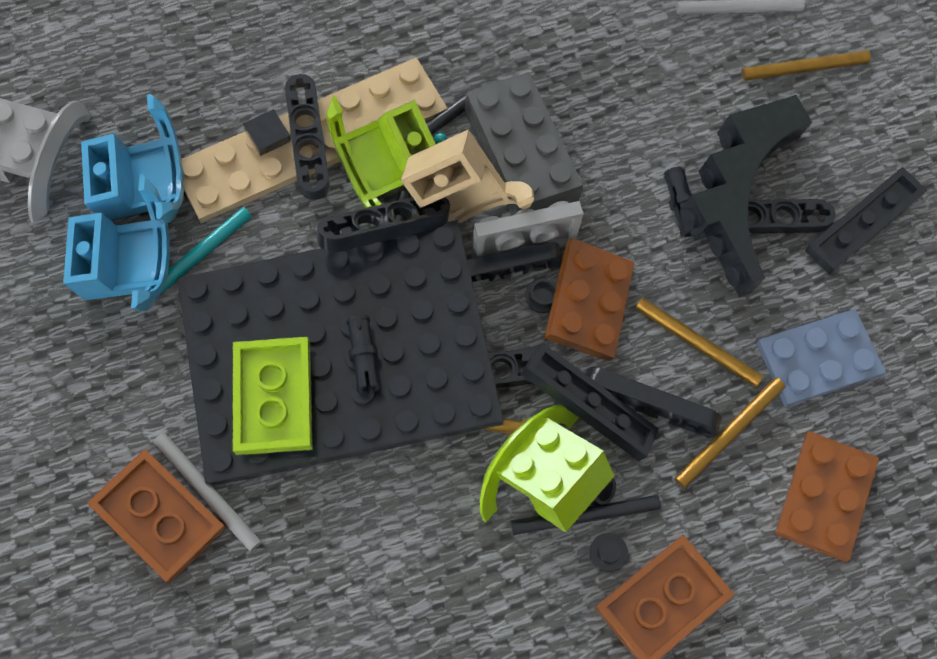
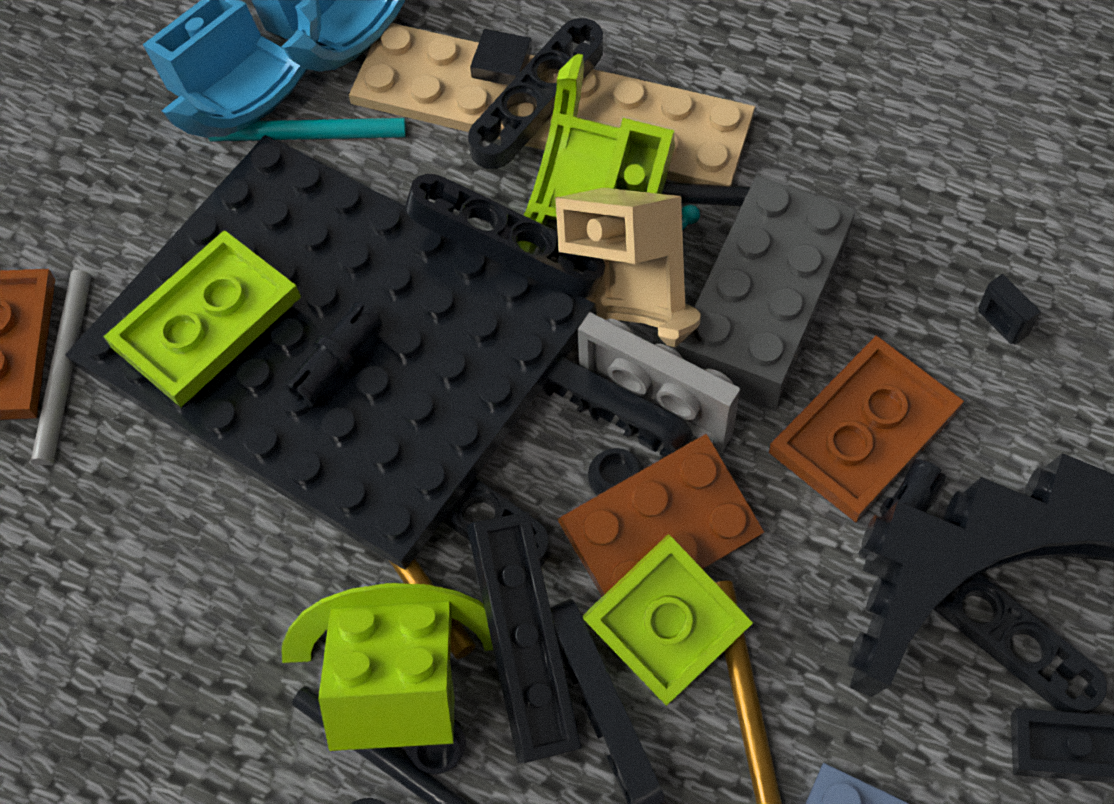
camera: 55 degrees right, 5 degrees down
none -> lime plate [583,534,753,706]
none -> dark orange plate [769,335,964,523]
none -> black tile [978,274,1041,345]

